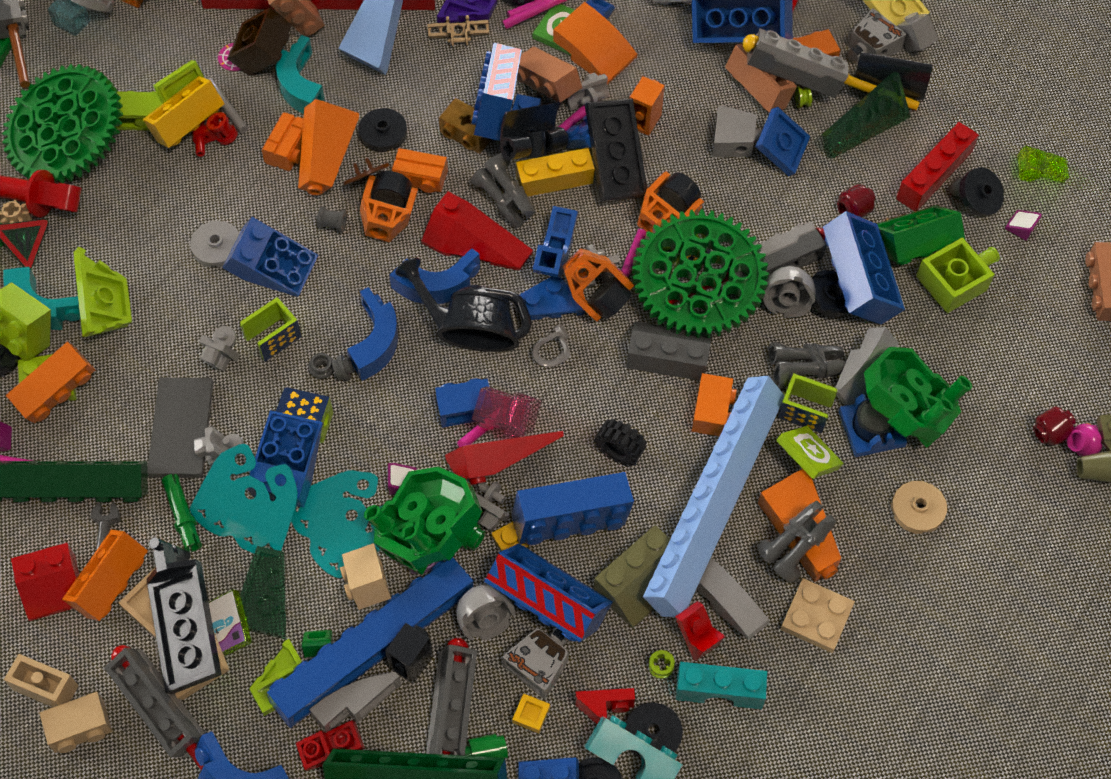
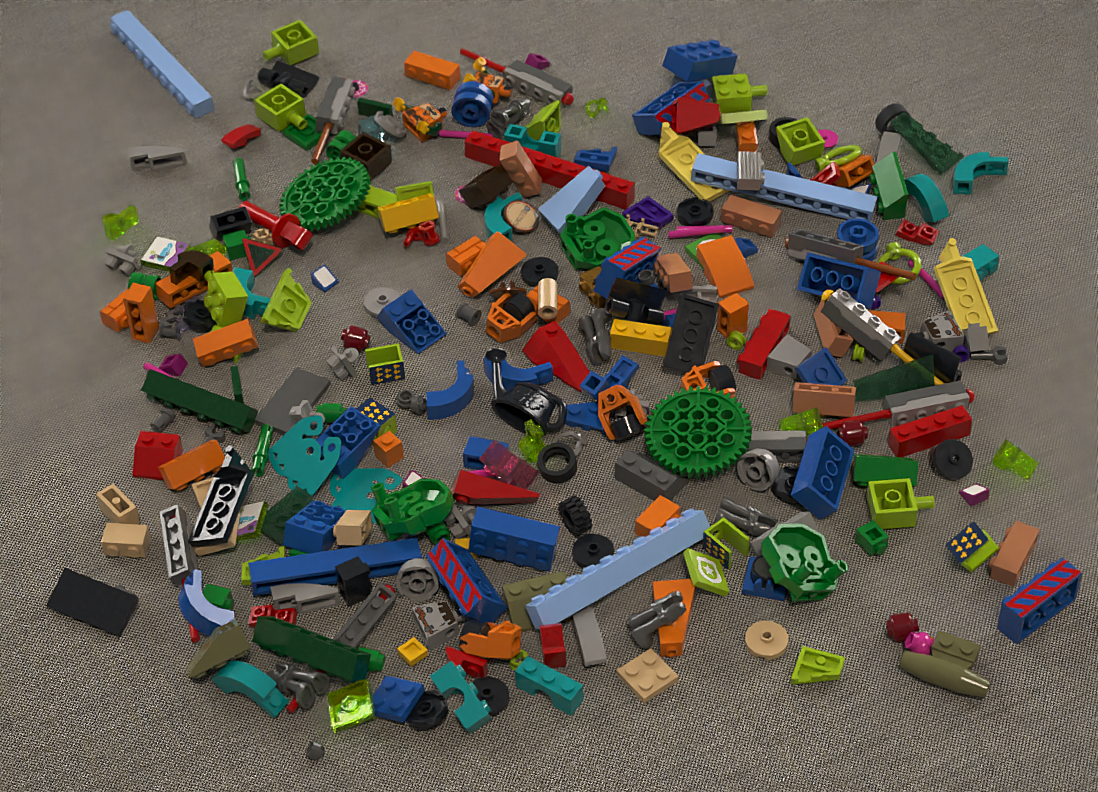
camera: 30 degrees right, 15 degrees down
none -> dark grey pin [150,408,175,433]
none -> green brick [202,584,234,610]
none -> dark green tile [230,366,244,404]
none -> blue slope [283,501,346,553]
none -> slope [311,265,339,292]
none -> green brick [316,403,346,423]
none -> green wheel [325,130,356,161]
none -> dark brown brick [340,132,392,181]
none -> dark red head [340,325,371,353]
none -> orange brick [373,431,404,468]
none -> orange piece [460,619,522,660]
none -> piece [504,200,539,233]
none -> clear neon green plate [518,419,546,463]
none -> black tyre [537,443,577,483]
none -> tan brick [538,278,558,319]
none -> green brick [560,207,635,271]
none -> black plate [572,533,614,568]
none -> dark grey hinge [638,269,654,286]
none -> lime bush [726,331,746,350]
none -> red brick [737,308,791,380]
none -> clear neon green plate [779,407,823,436]
none -> lime wing [791,646,845,685]
none -> nougat brick [793,382,856,418]
none -> piece [822,381,975,430]
none -> green brick [855,520,889,556]
none -> piece [945,521,999,573]
none -> dark purple hinge [953,345,969,362]
none -> dark grey bar [970,345,1008,365]

